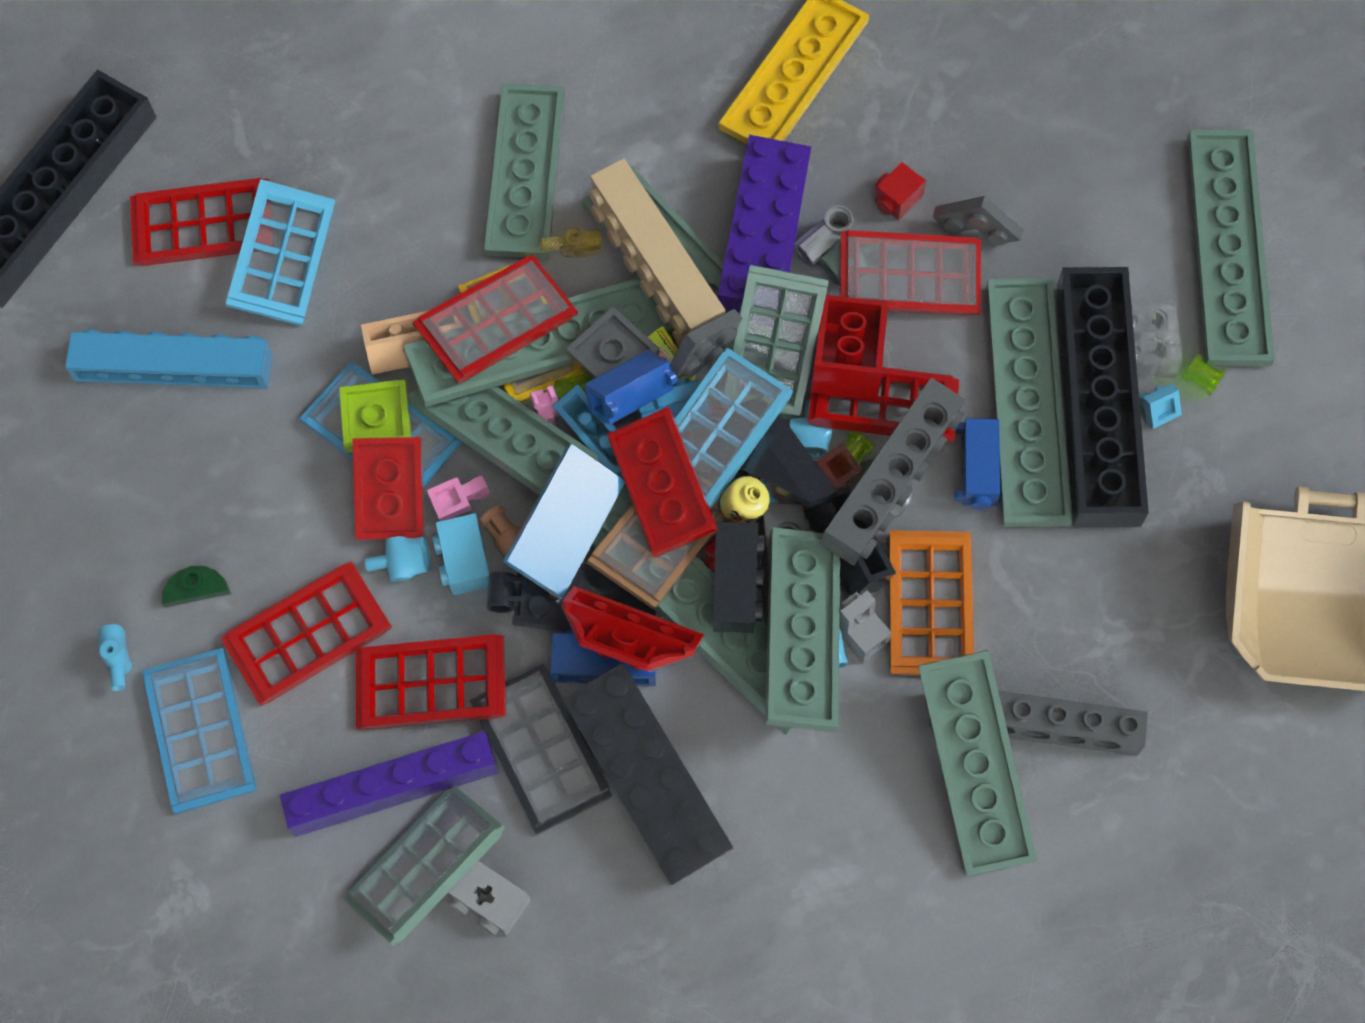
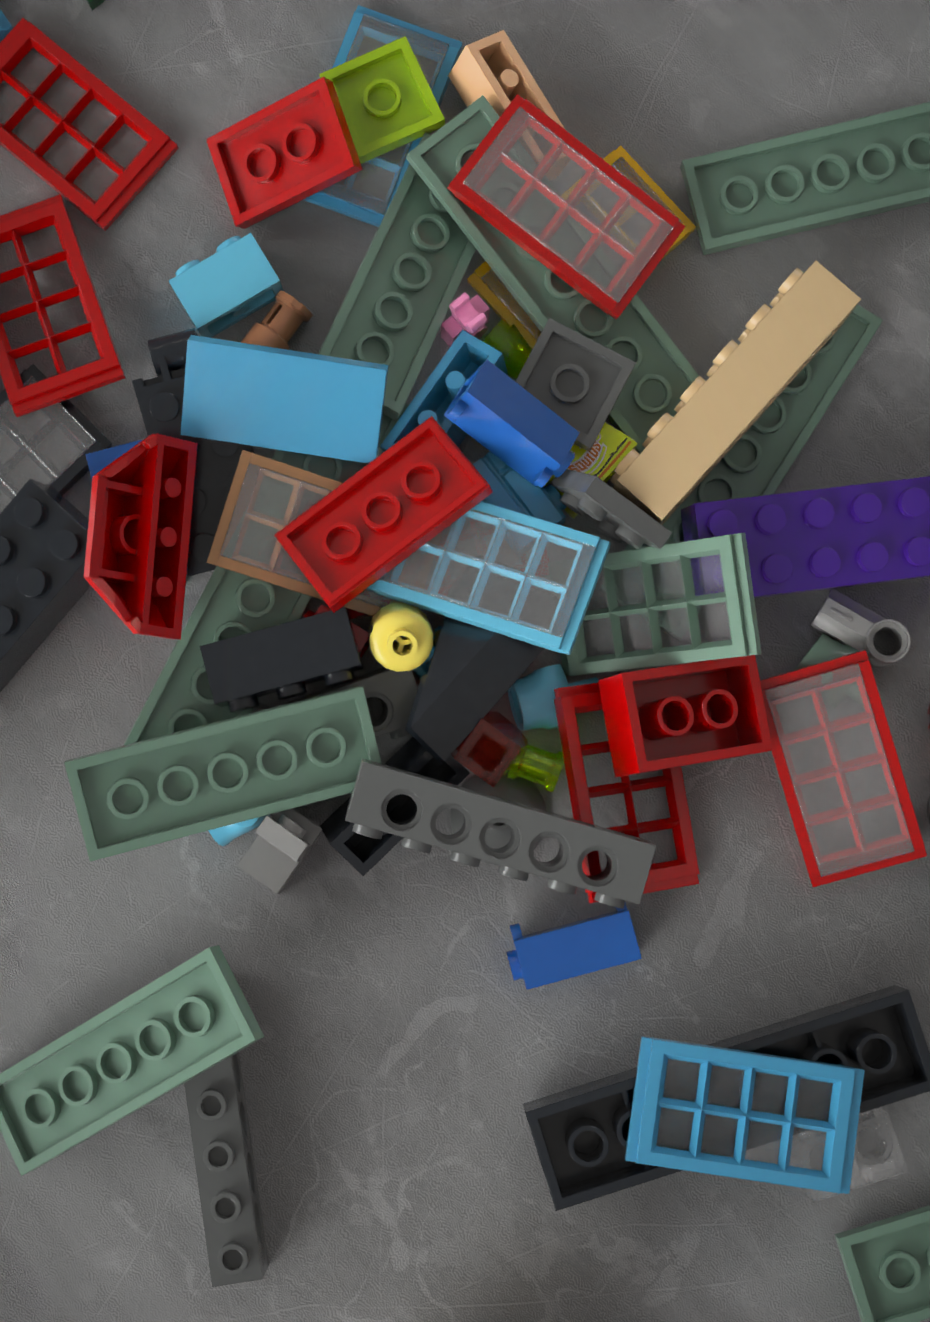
camera: 70 degrees right, 15 degrees up
medium azure piece [365,536,431,582] -> none
bright pink plate [427,476,491,521] -> none
clear yellow piece [539,227,602,258] -> none
orange piece [889,530,974,676] -> none
sand green plate [986,278,1072,527] -> none
medium azure tile [1140,383,1182,429] -> none
clear neon green bush [1182,354,1227,396] -> none
none -> dark azure piece [625,1036,865,1194]

